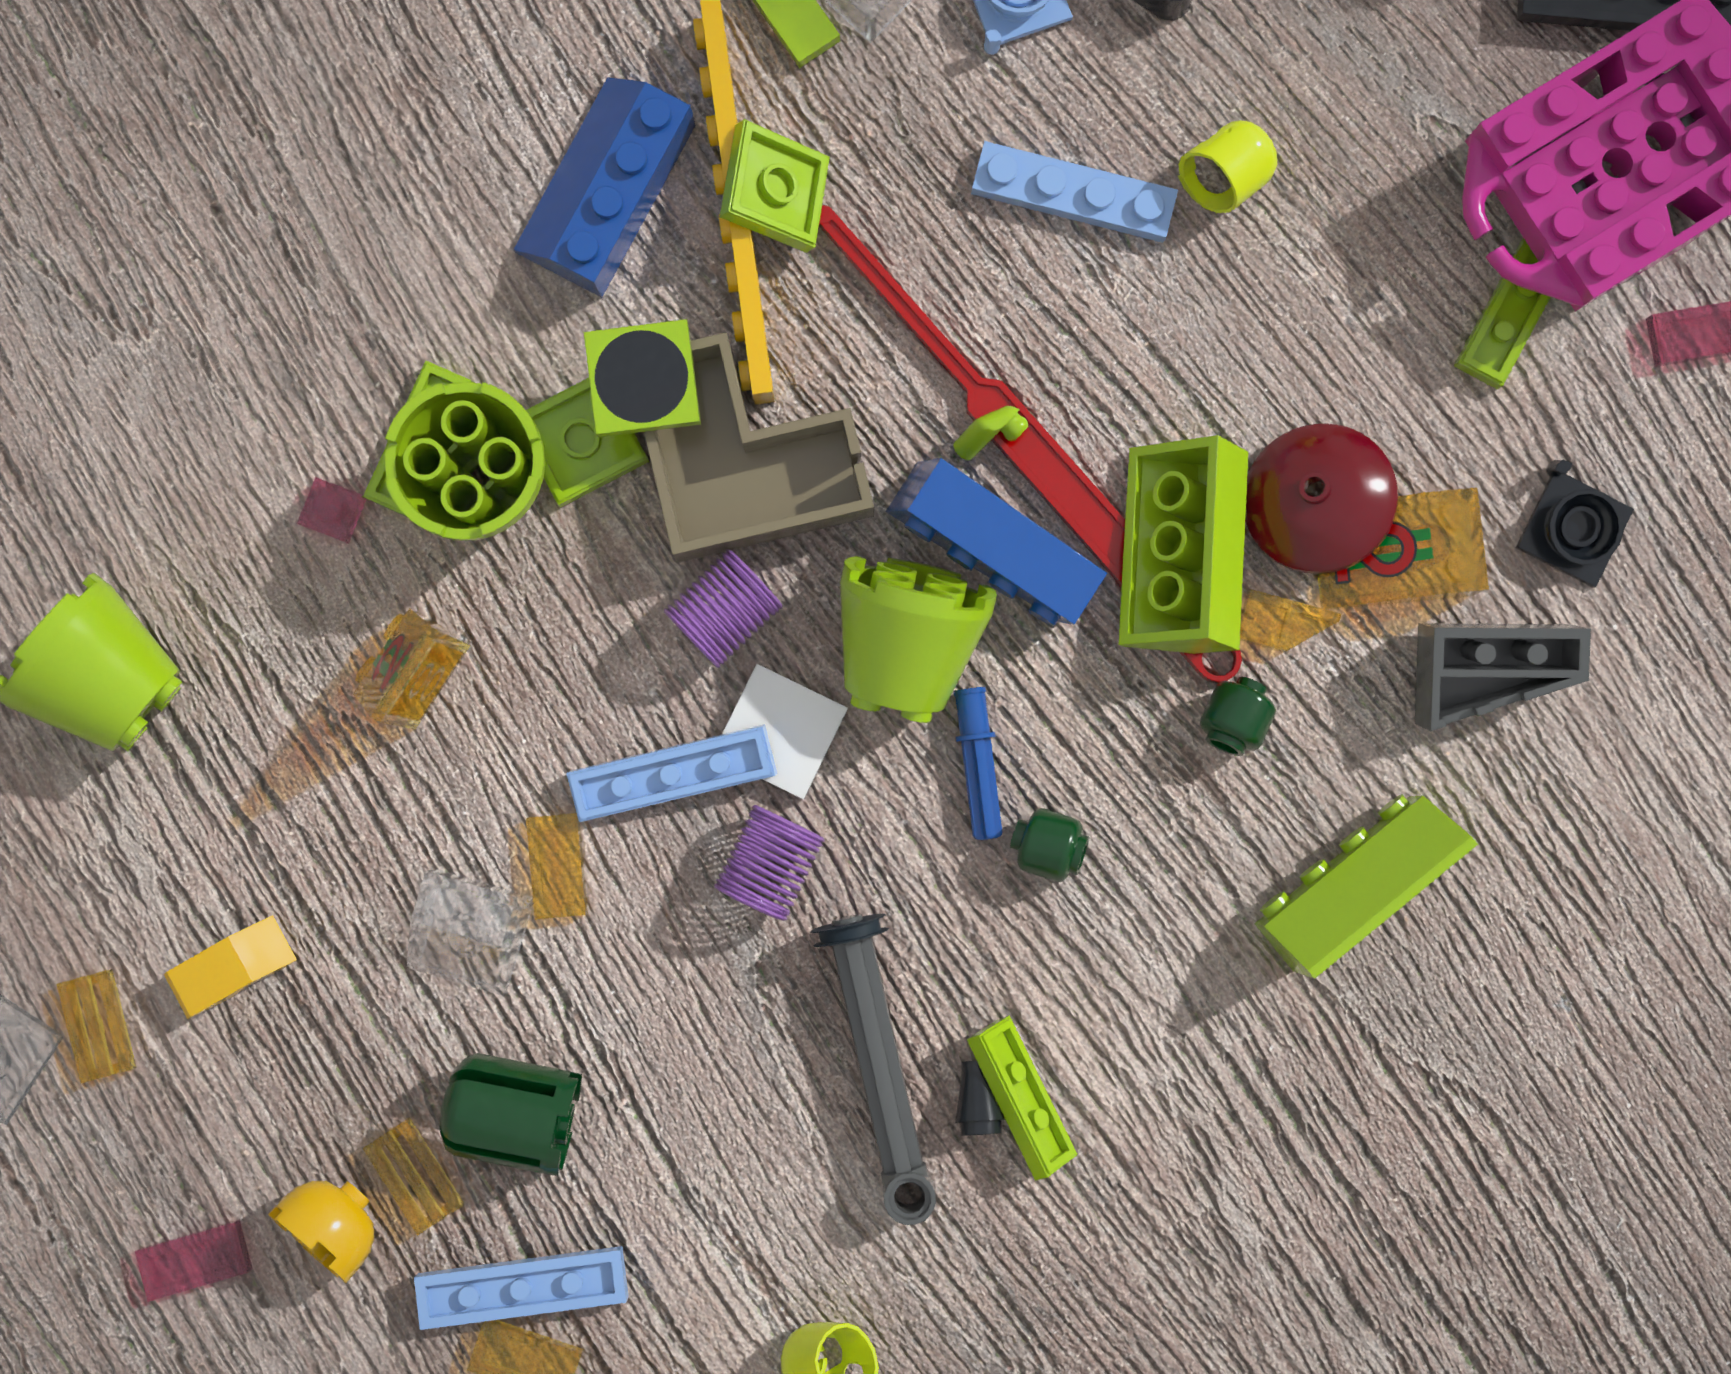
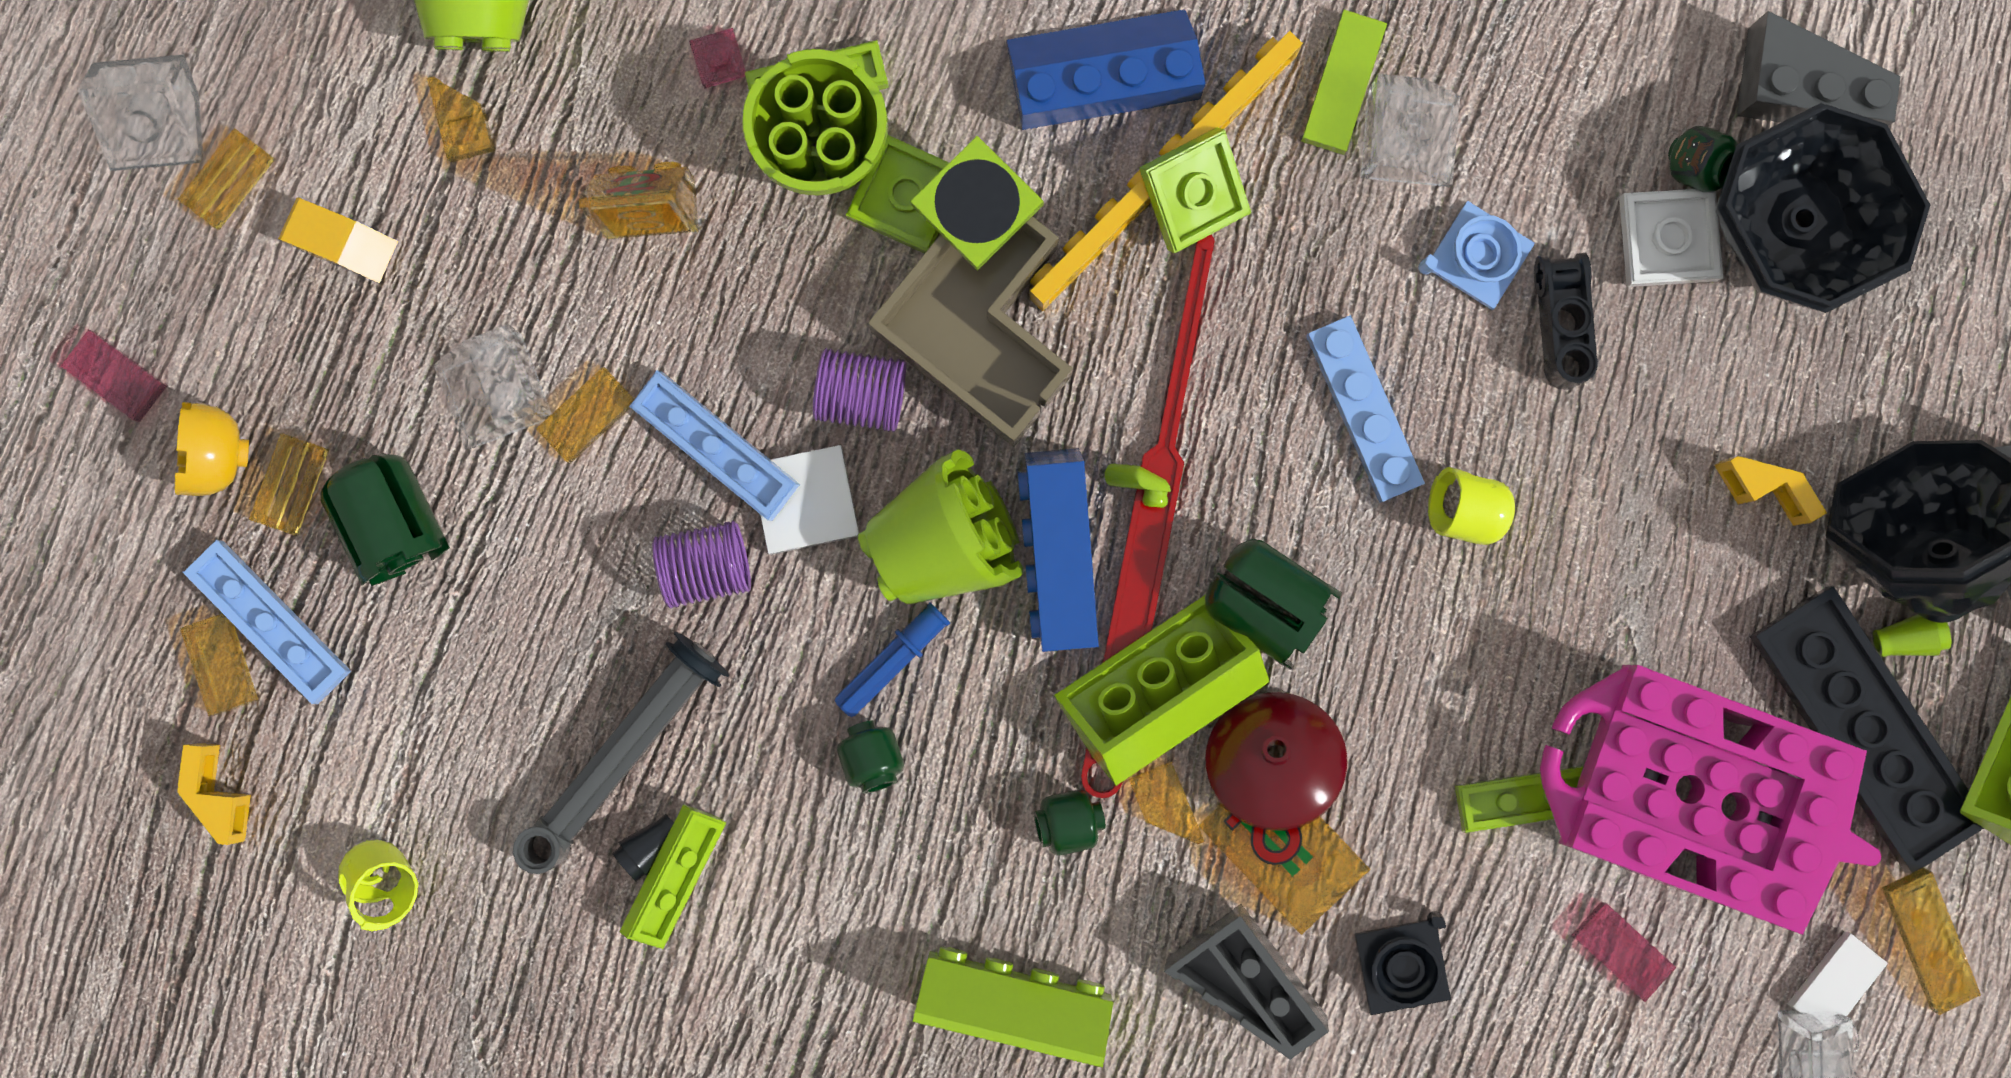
camera: 50 degrees right, 0 degrees up
none -> clear yellow tile [427,76,495,162]
none -> dark green cylinder [1205,539,1342,670]

